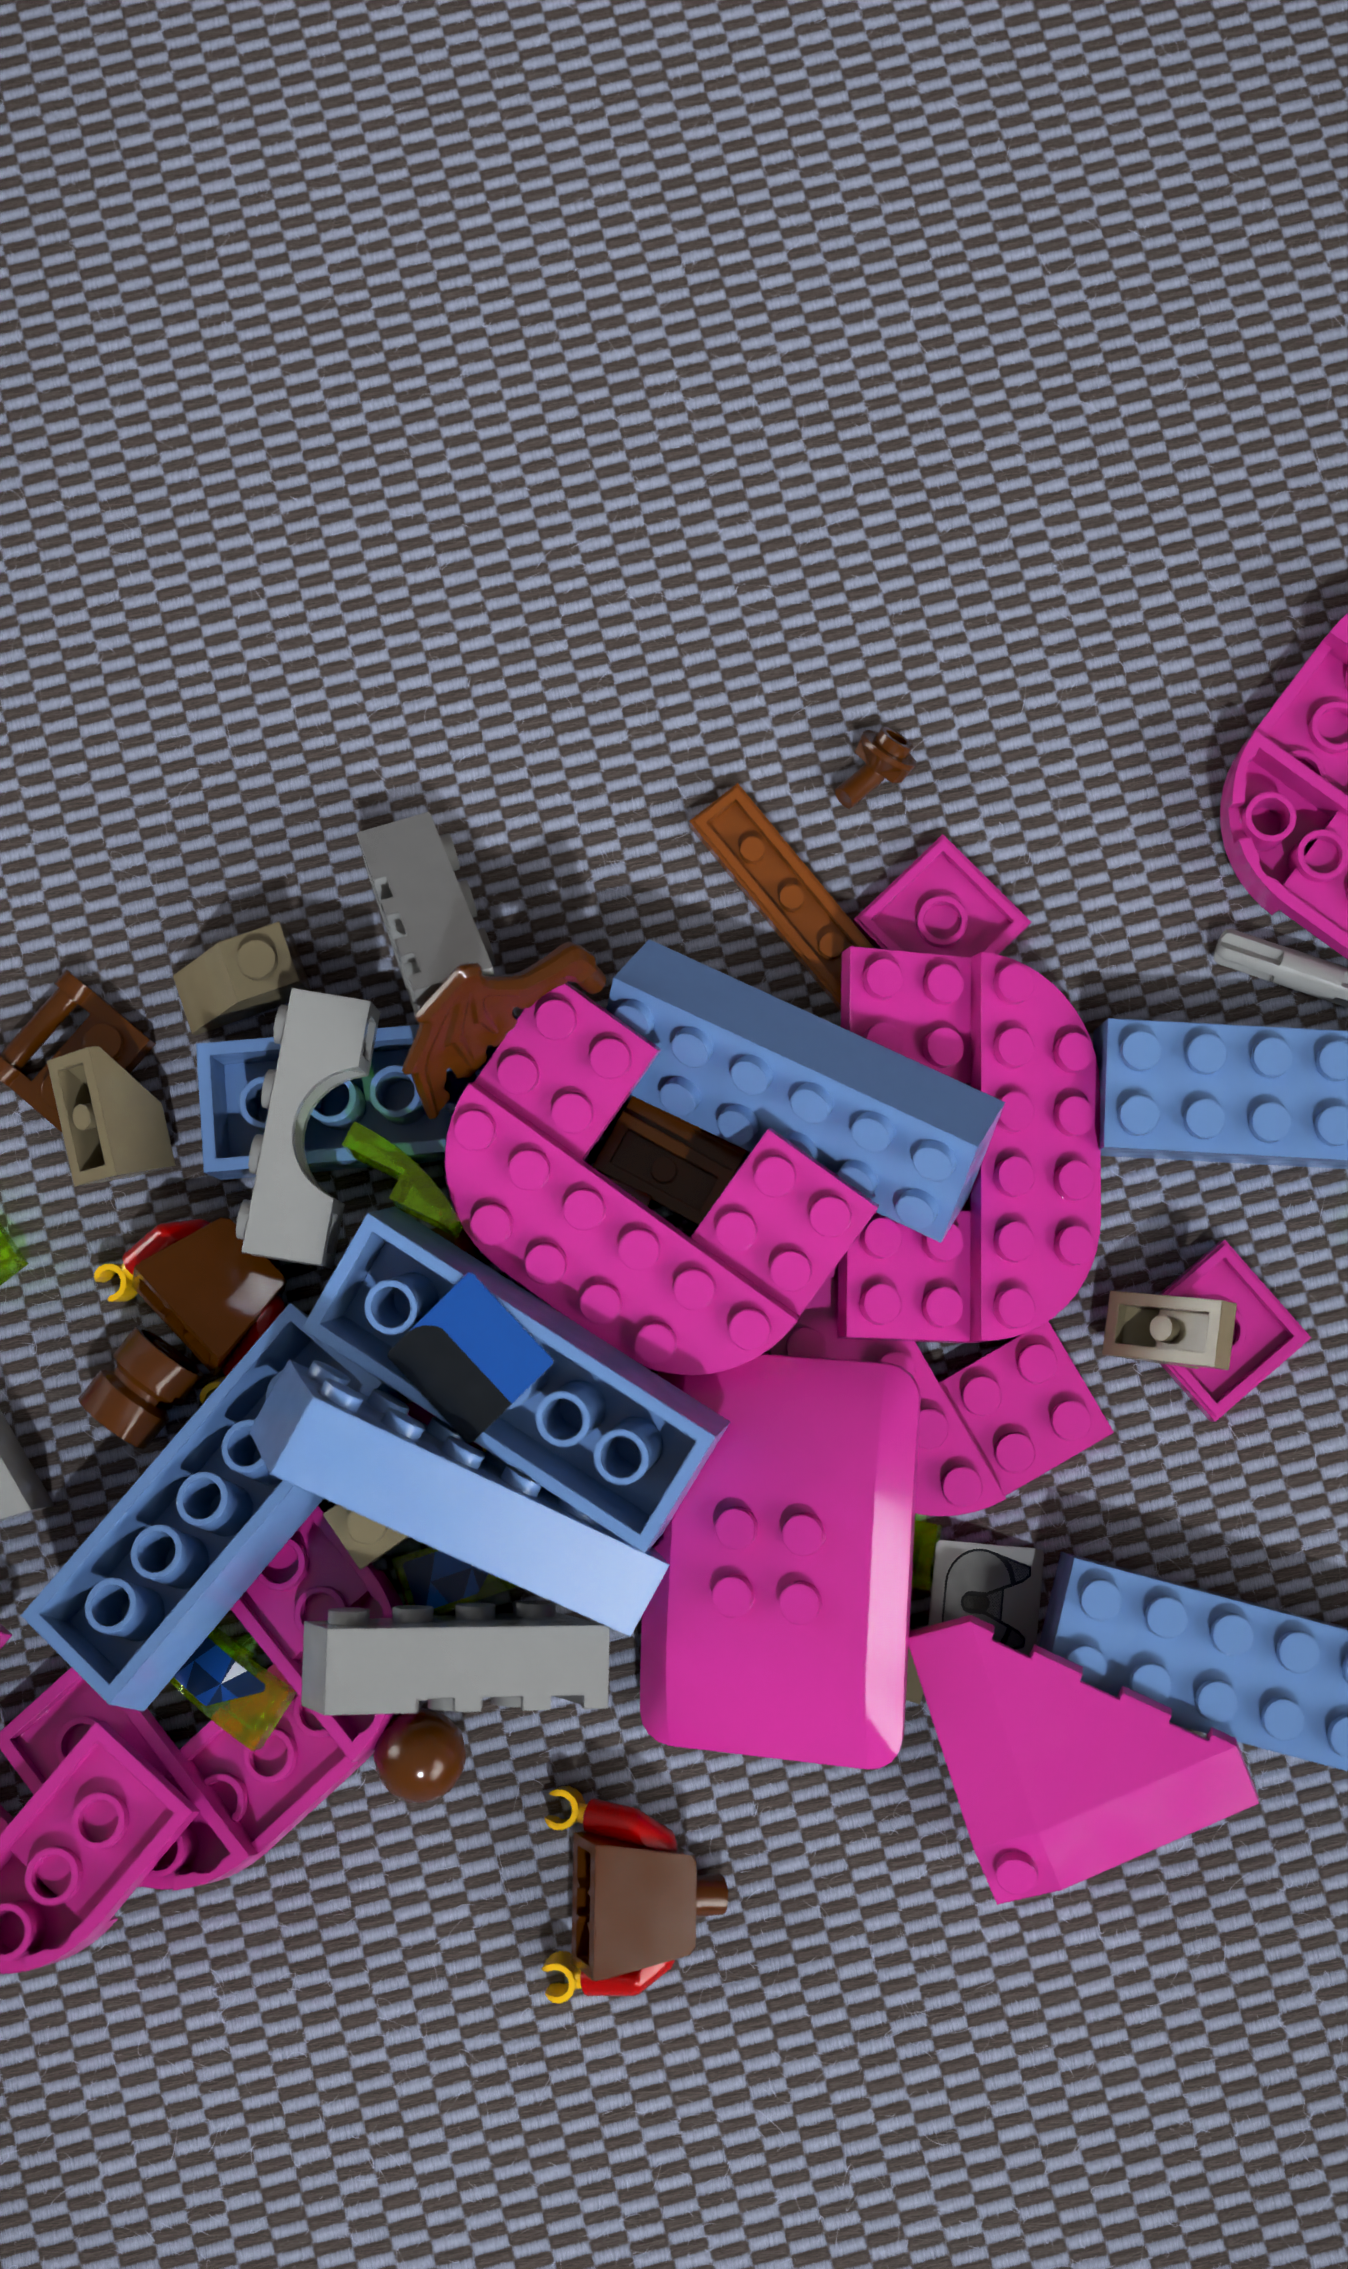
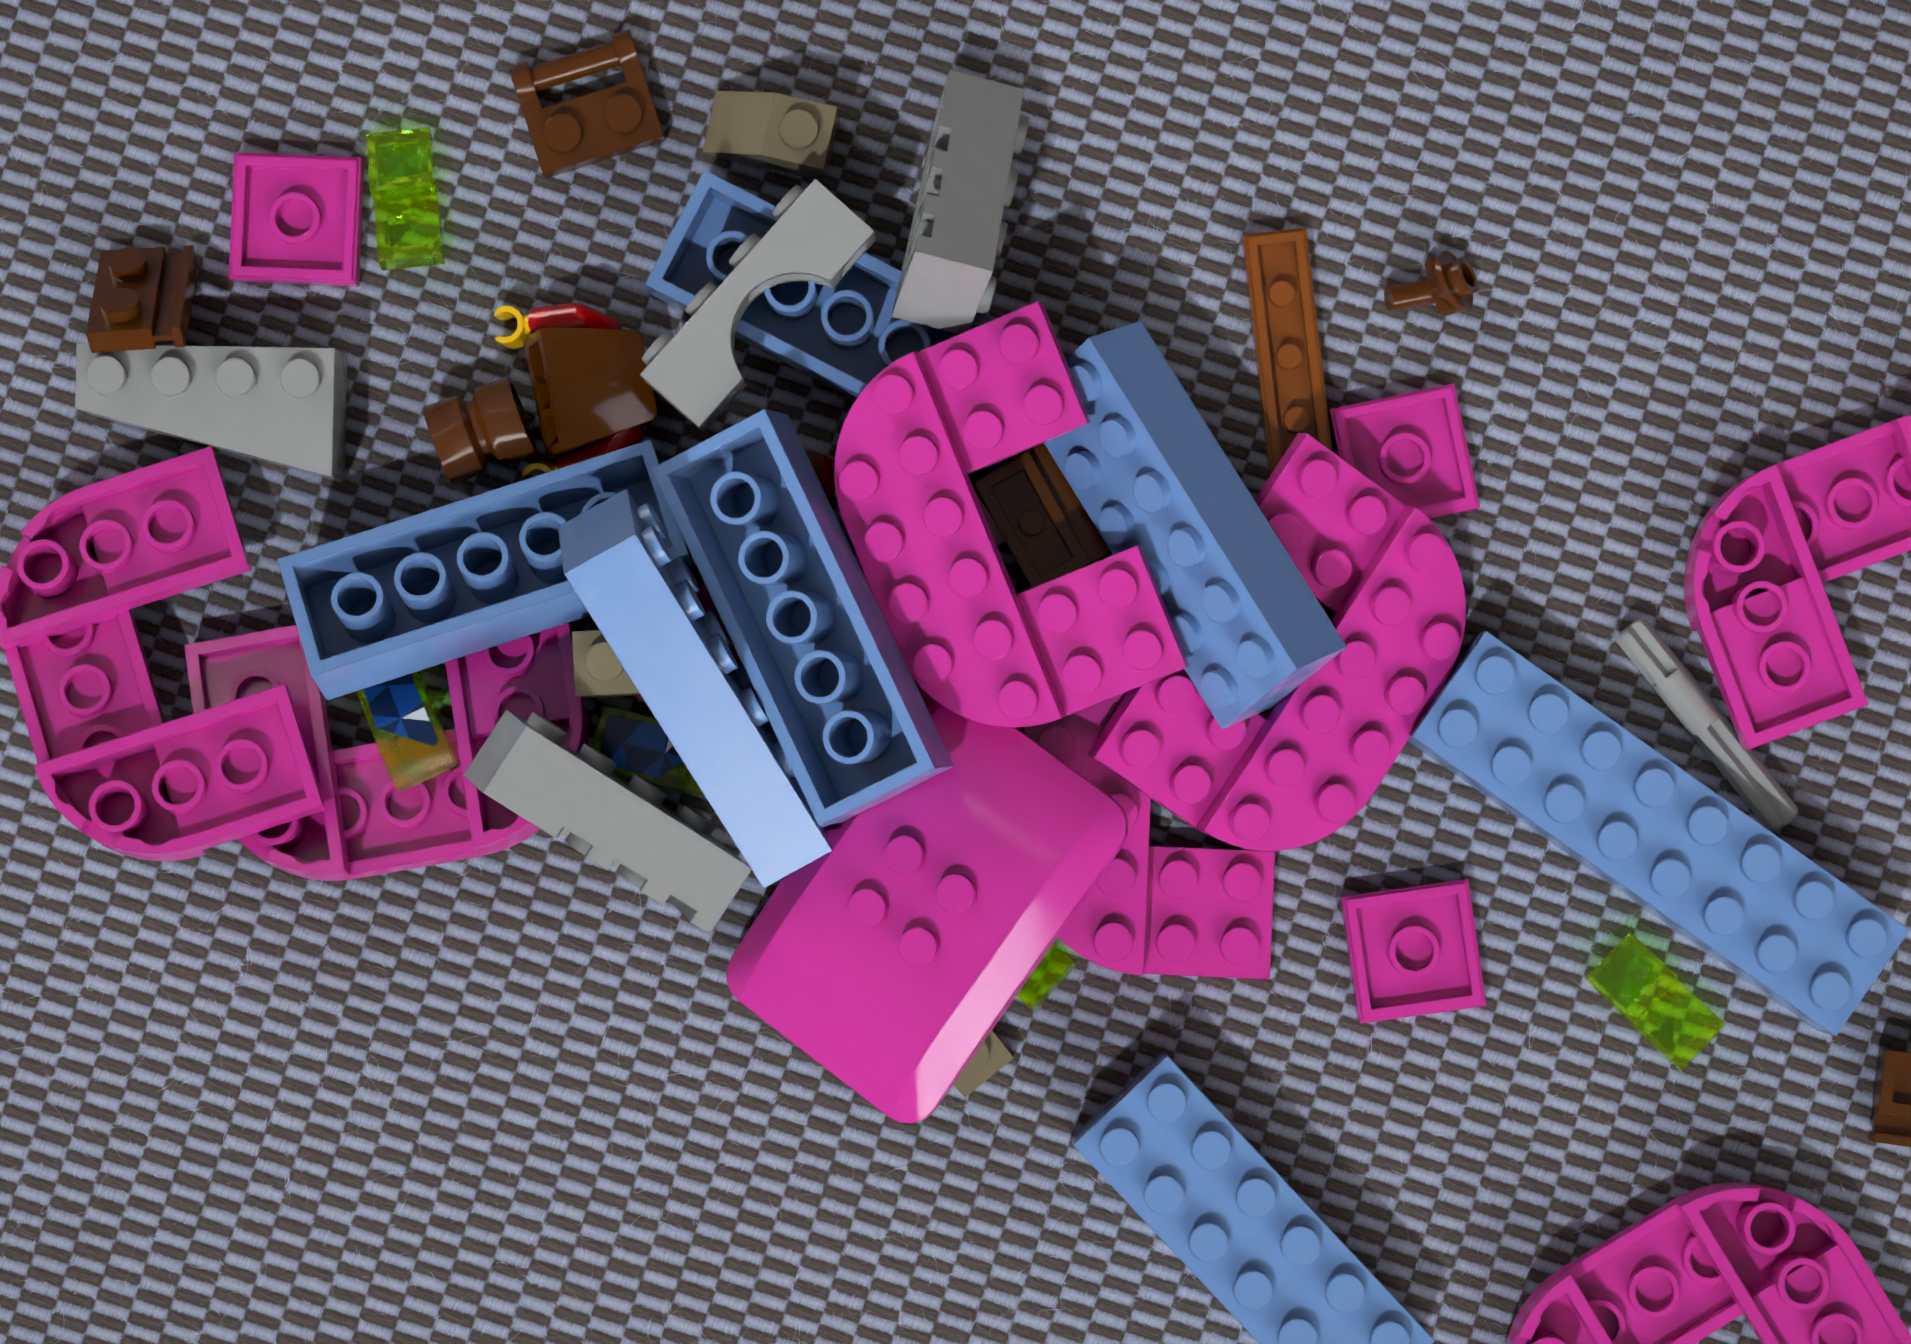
camera: 25 degrees right, 5 degrees up
dark tan slope [47,1046,176,1187] -> none
clear neon green slope [342,1121,463,1238] -> none
reddish brown piece [373,1708,467,1803] -> none
sticker [388,1272,553,1444] -> none
reddish brown animal [402,942,606,1119] -> none
reddish brown torso [541,1786,728,2004] -> none
dark pink slope [909,1615,1259,1905] -> none
sticker [928,1540,1044,1656] -> none
dark tan slope [1102,1290,1237,1370] -> none

